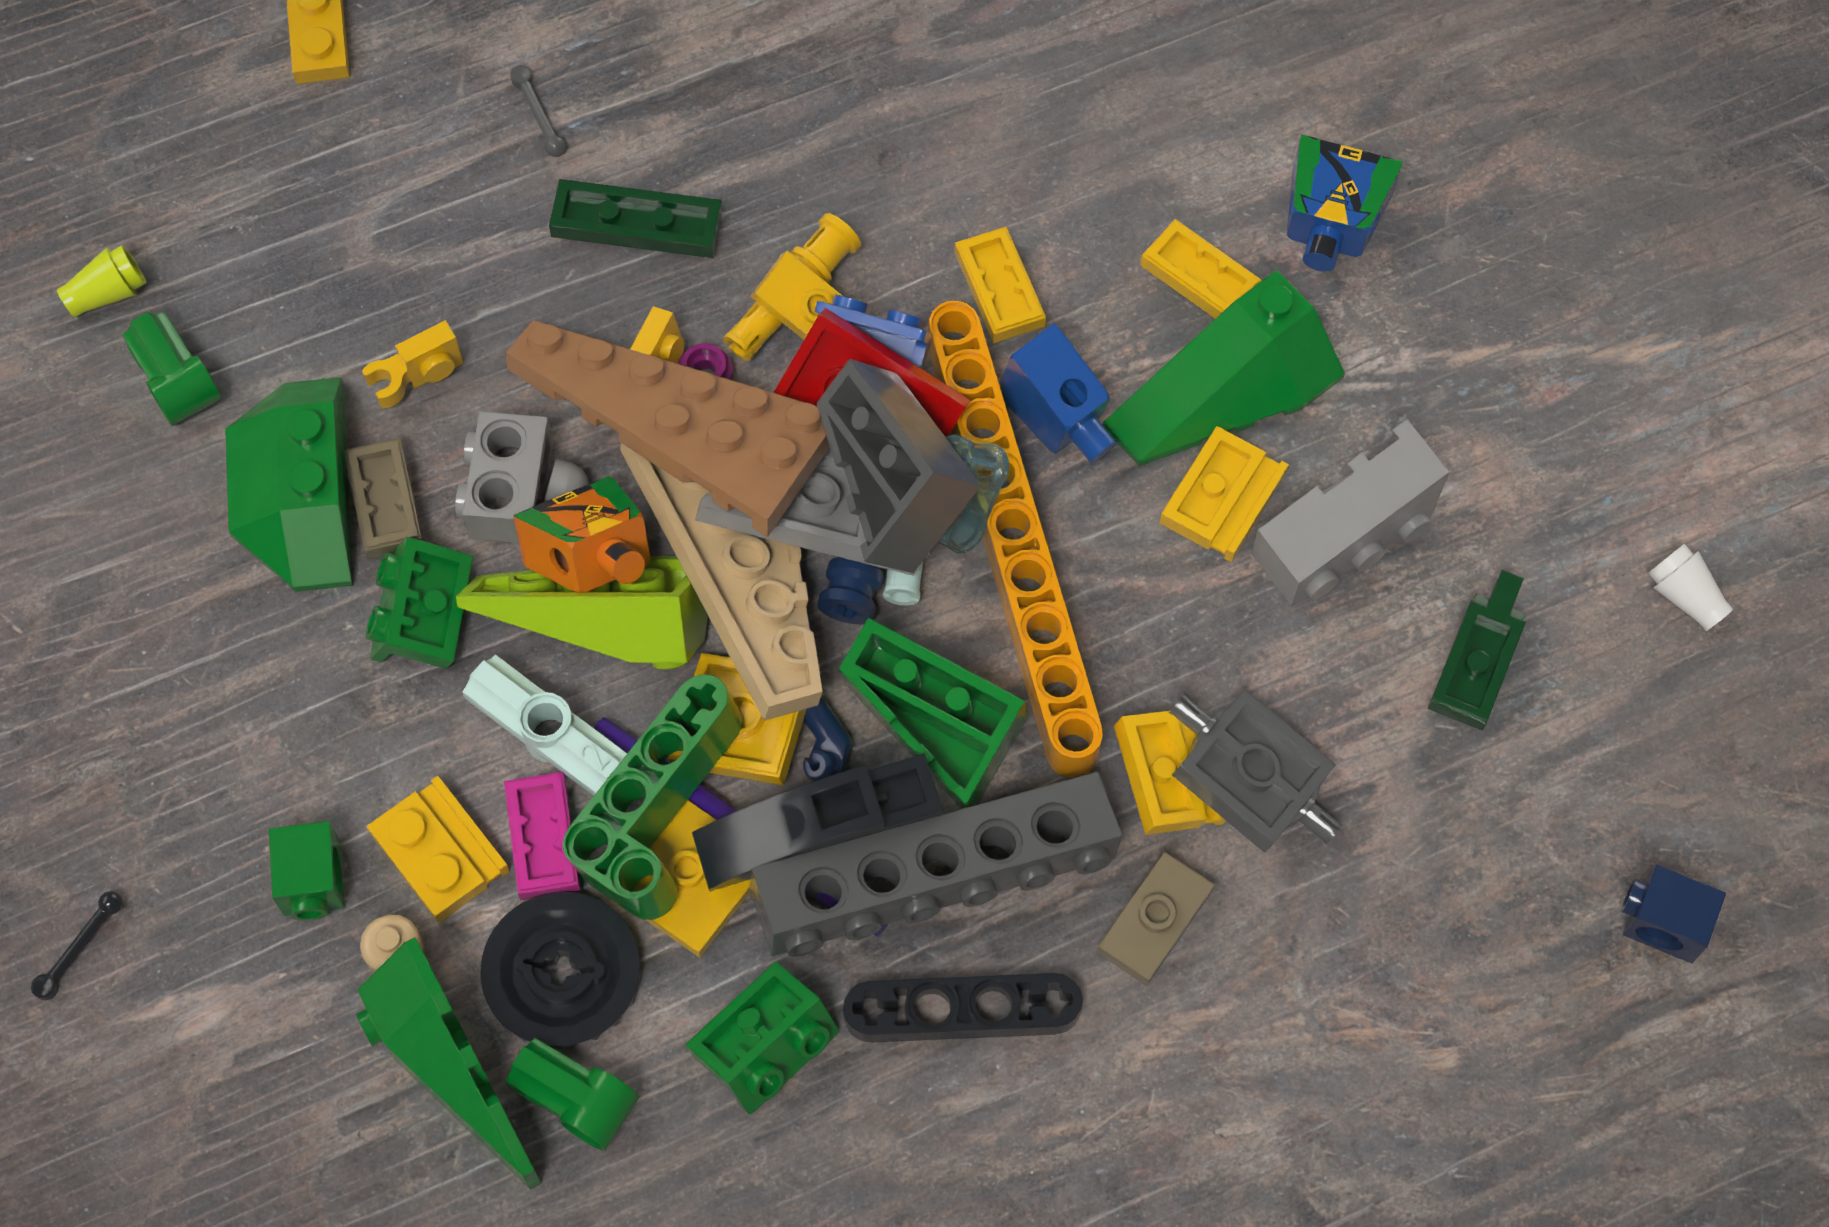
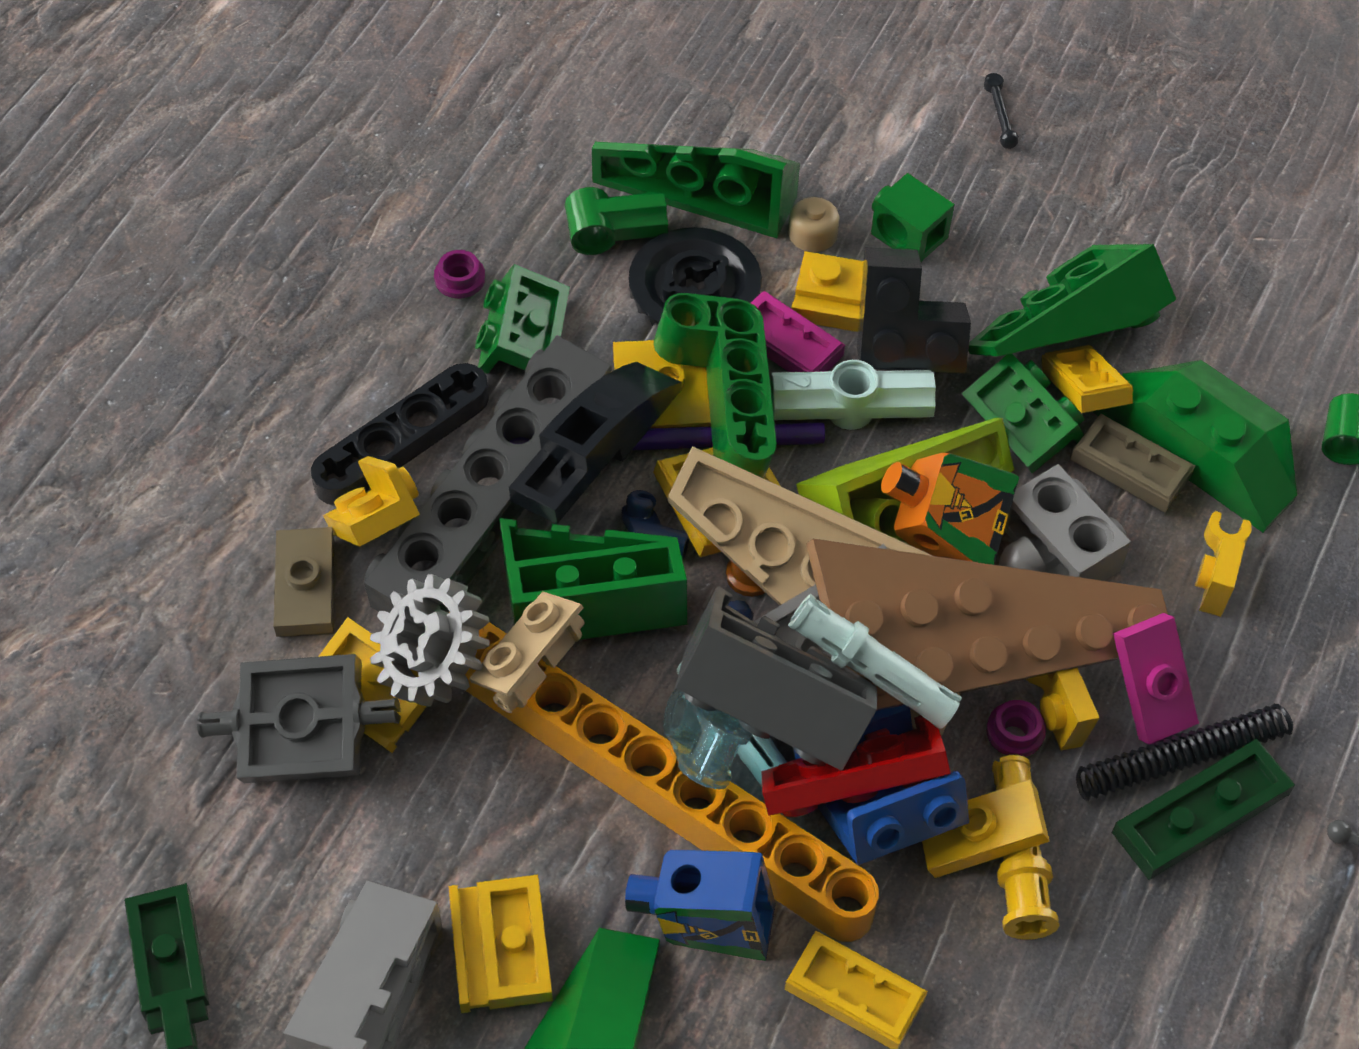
camera: 140 degrees right, 10 degrees down
none -> yellow bracket [323,456,420,547]
none -> light grey gear [370,574,490,707]
none -> magenta plate [434,250,486,299]
none -> tan hinge [469,591,585,713]
none -> light aqua pin [788,594,962,729]
none -> black brick [857,247,971,373]
none -> green wedge [968,244,1177,356]
none -> yellow plate [1042,345,1133,413]
none -> black piece [1076,703,1293,801]
none -> dark pink plate [1113,613,1199,744]

